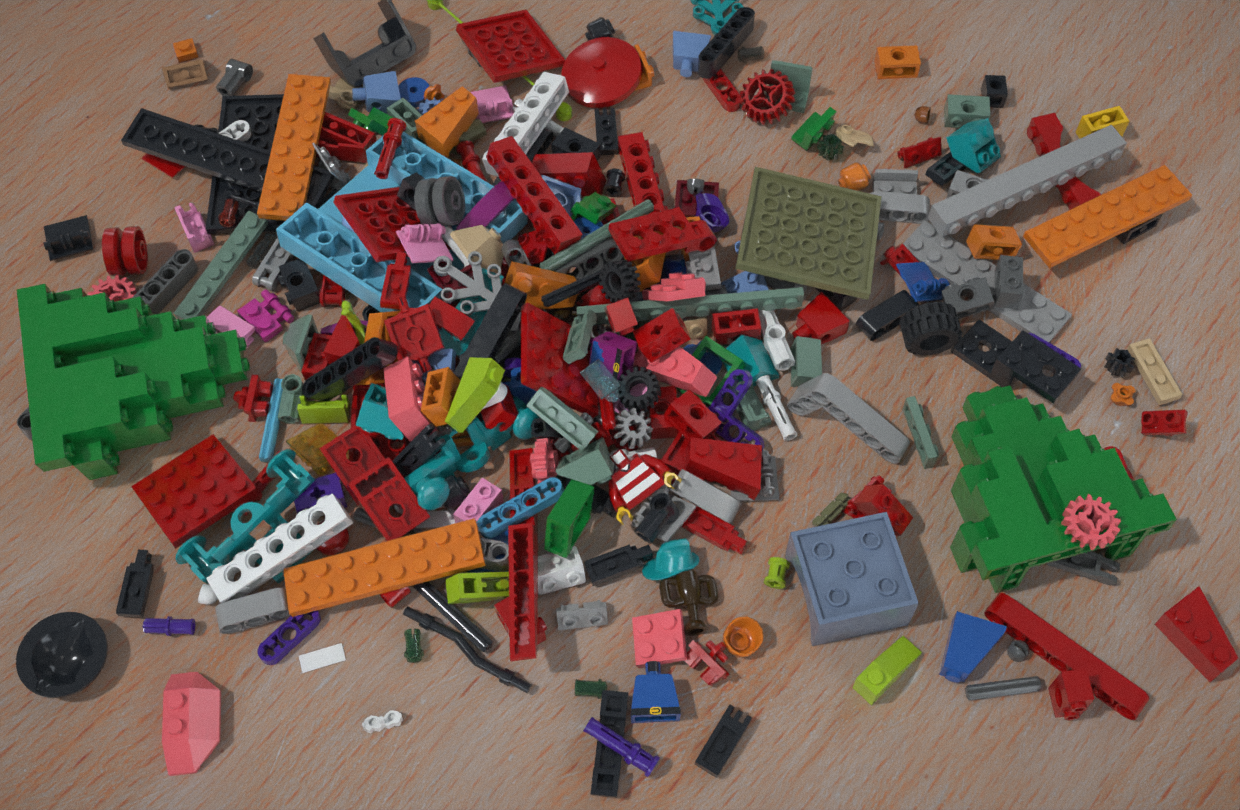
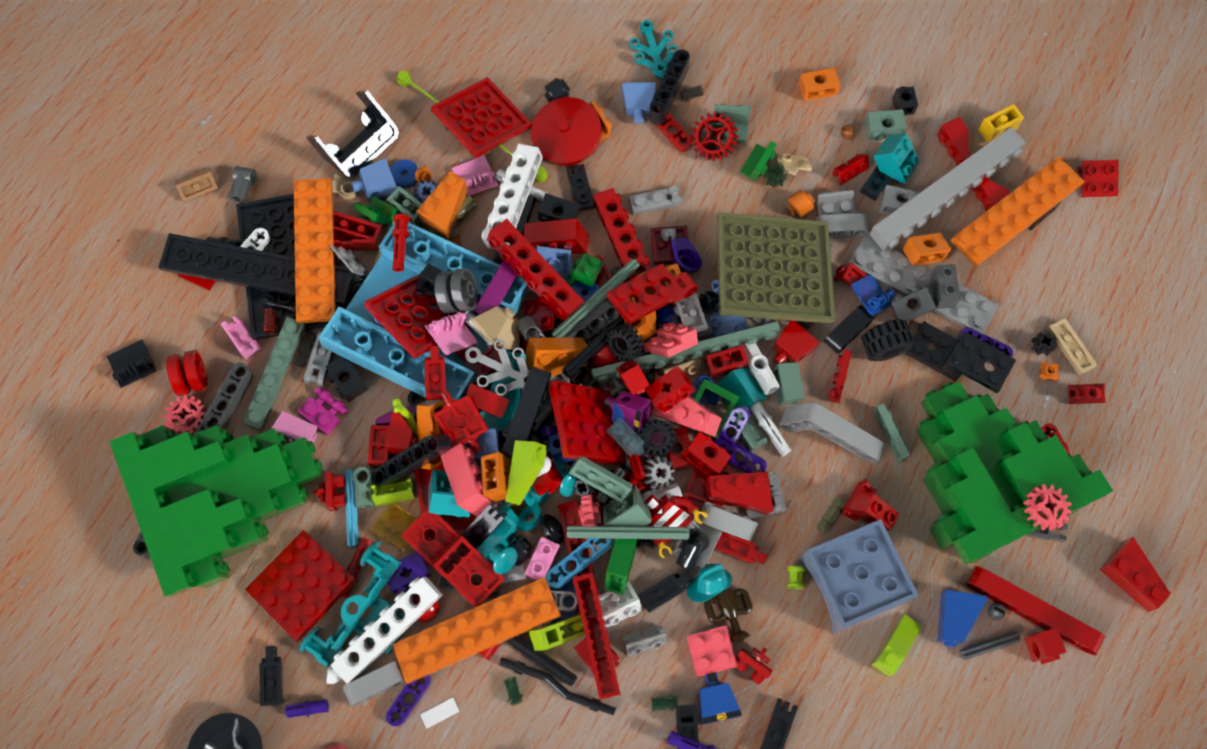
camera: 10 degrees left, 10 degrees up
orange plate [173,38,199,63] -> none
sand green slope [283,315,318,375] -> none
red piece [320,275,346,307] -> none
red pin [456,141,487,182] -> none
sand green hinge [563,309,597,364] -> none
black bush [603,168,625,197] -> none
orange hair [723,616,764,658] -> none
none -> black gear [540,514,565,543]
none -> sand green axle [567,526,690,539]
none -> light grey plate [629,186,683,215]
none -> black gear [699,291,719,314]
none -> red hinge [828,349,852,404]
none -> red hinge [1078,160,1119,198]

